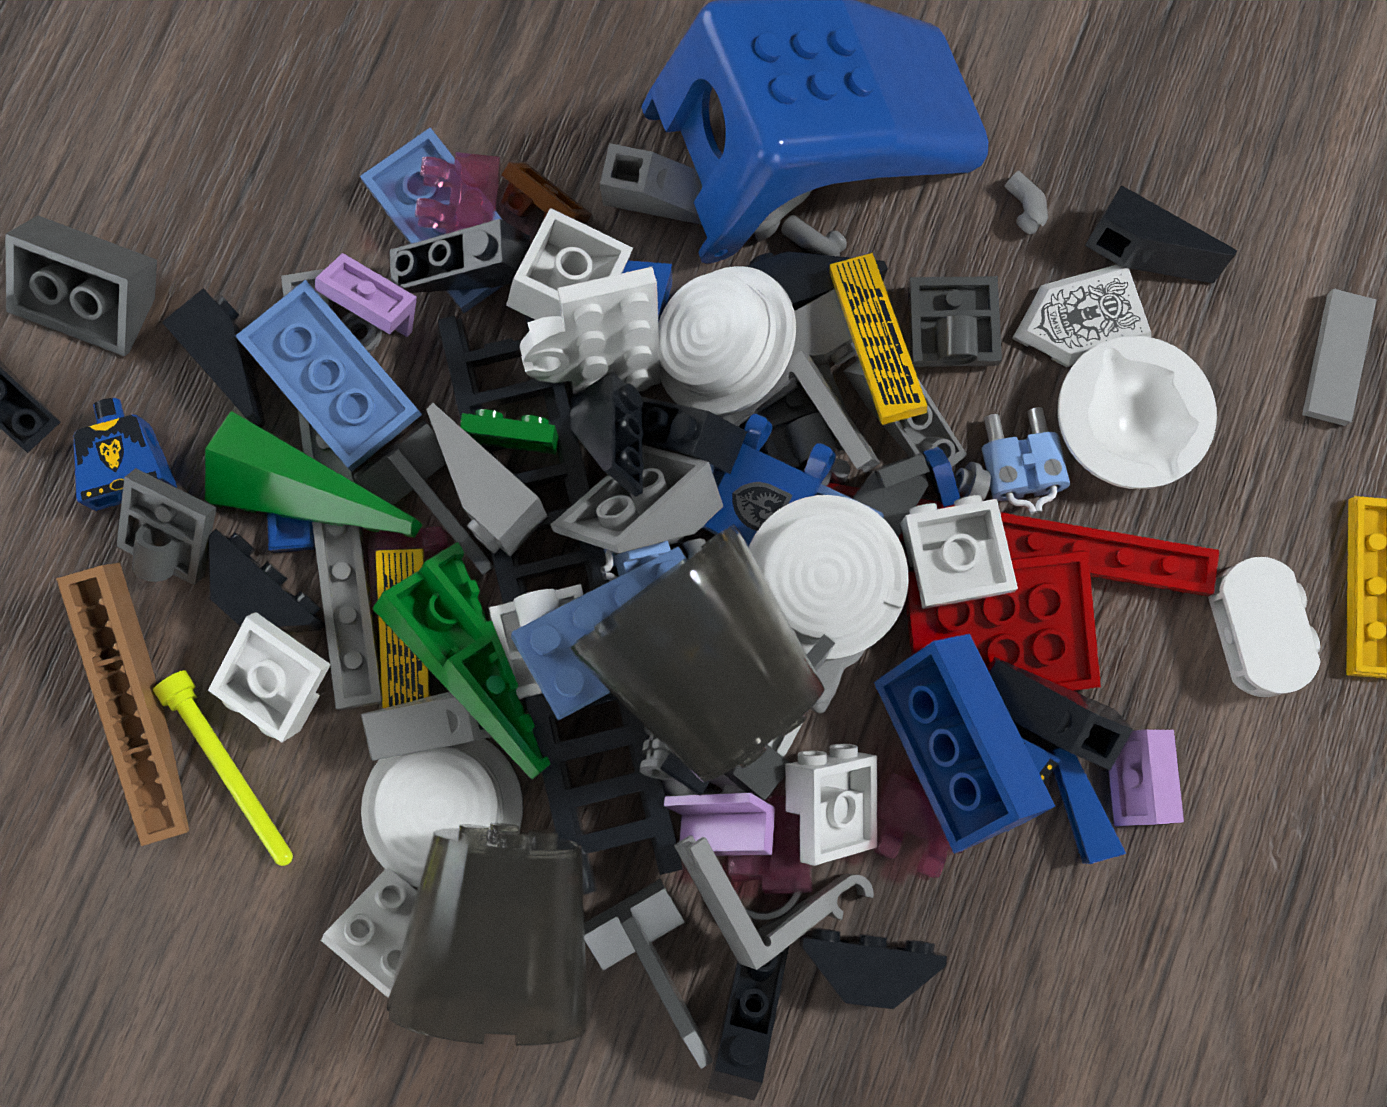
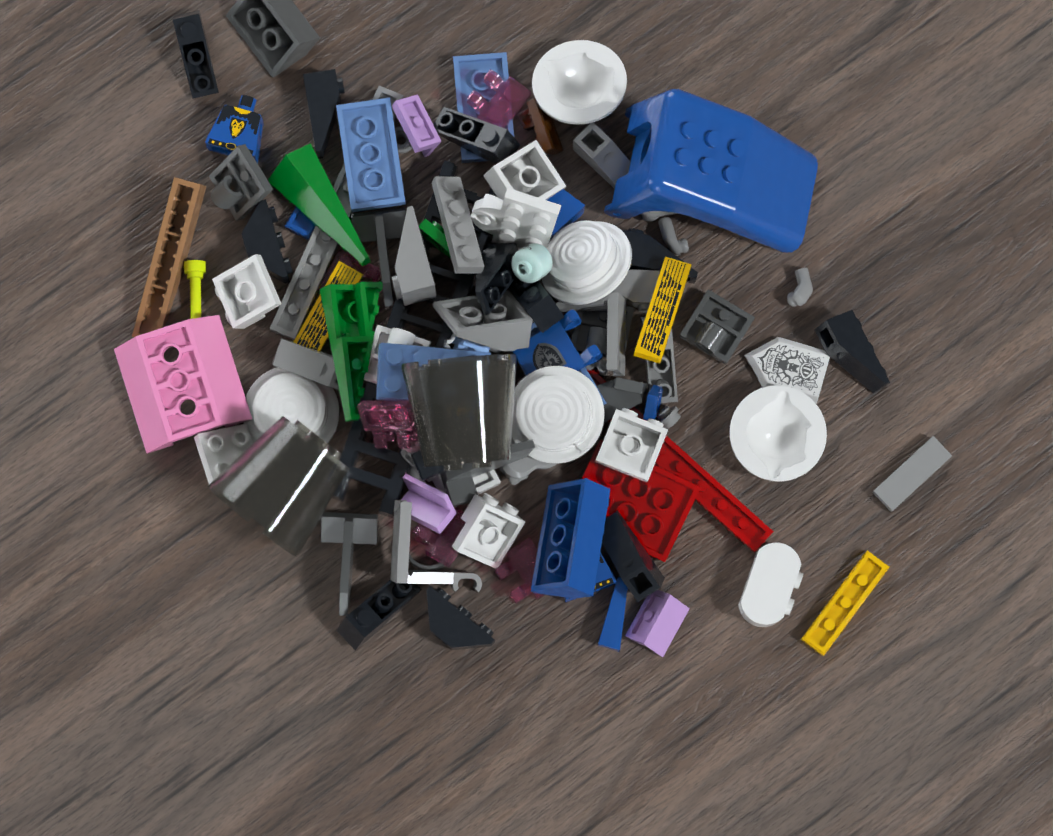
camera: 30 degrees right, 0 degrees up
light blue piece [982,407,1070,514] -> none
none -> bright pink slope [114,315,252,454]
none -> clear pink plate [357,400,418,449]
none -> light grey plate [432,176,484,273]
none -> light aqua head [511,243,553,283]
none -> white piece [532,40,627,125]

